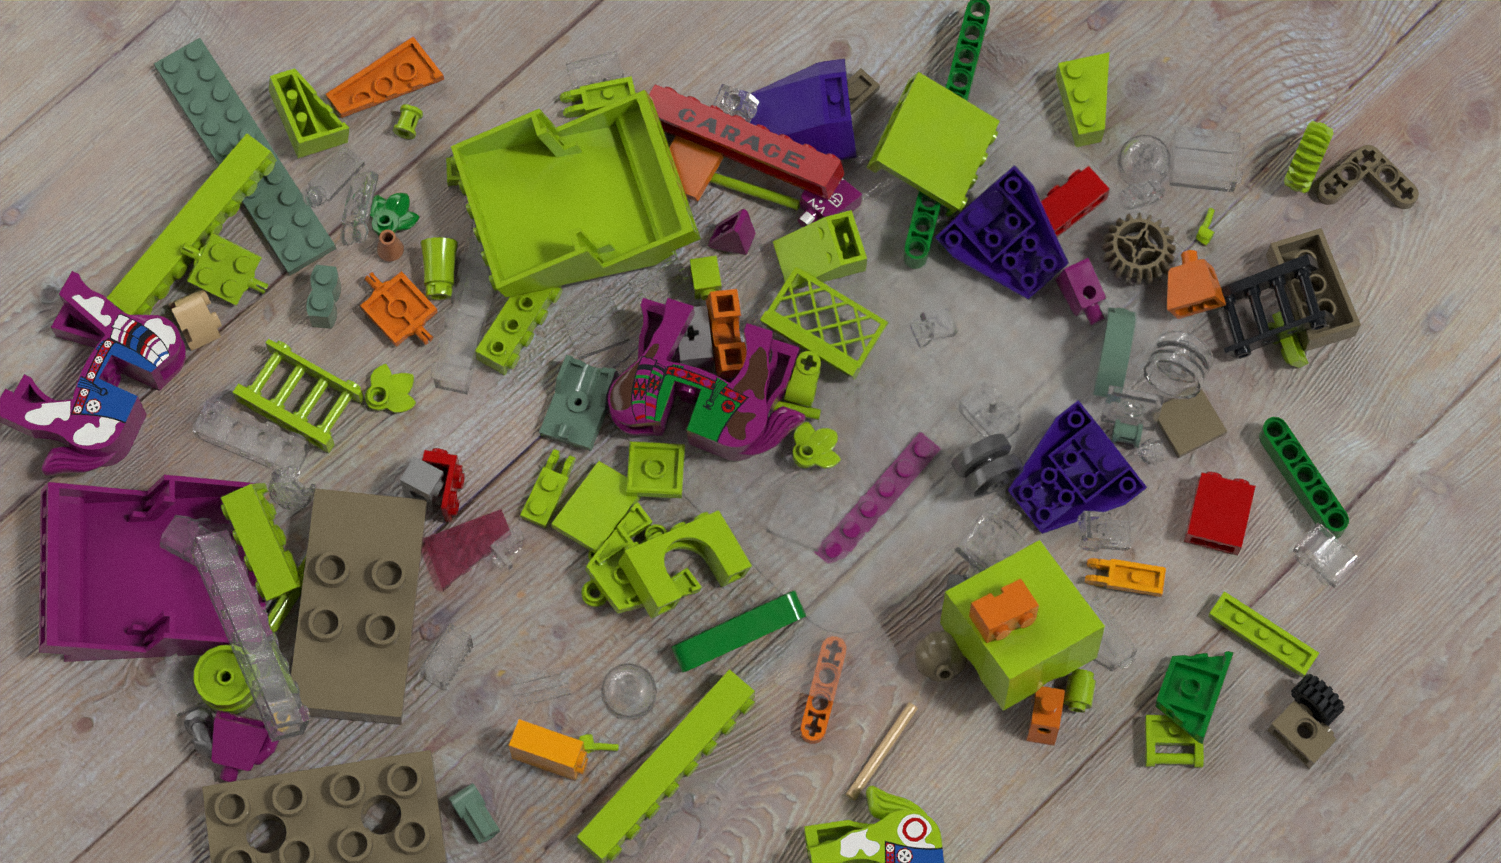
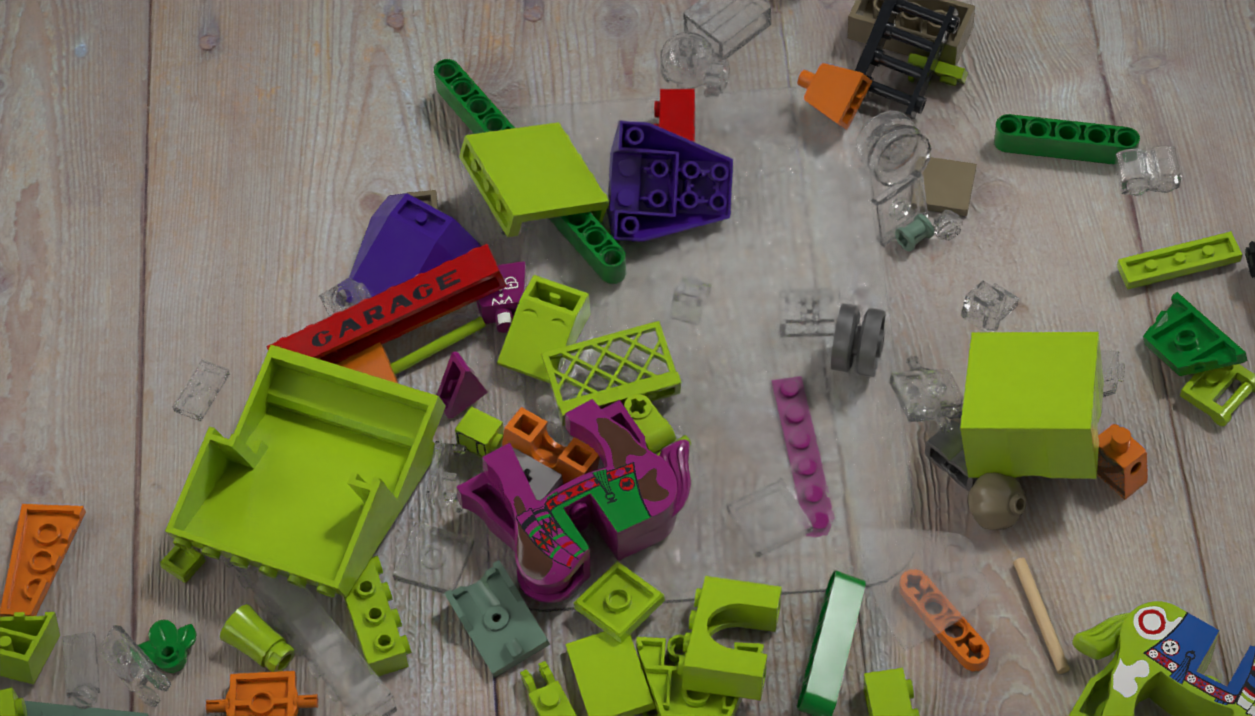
camera: 45 degrees left, 15 degrees down
nougat cone [377,230,404,261] -> none
lime bush [392,104,423,139] -> none
lime hinge [560,76,636,118] -> none
lime plate [792,422,841,469] -> none
orange brick [969,579,1039,643] -> none
dark purple wedge [1008,400,1147,534] -> none
lime wedge [1055,52,1110,147] -> none
magenta torso [1055,258,1106,326] -> none
lime brick [1064,669,1096,713] -> none
light orange hinge [1084,558,1166,597] -> none
sand green arch [1093,307,1136,400] -> none
dark tan gear [1102,212,1176,285] -> none
red brick [1184,472,1256,556] -> none
lime hand [1196,208,1215,245] -> none

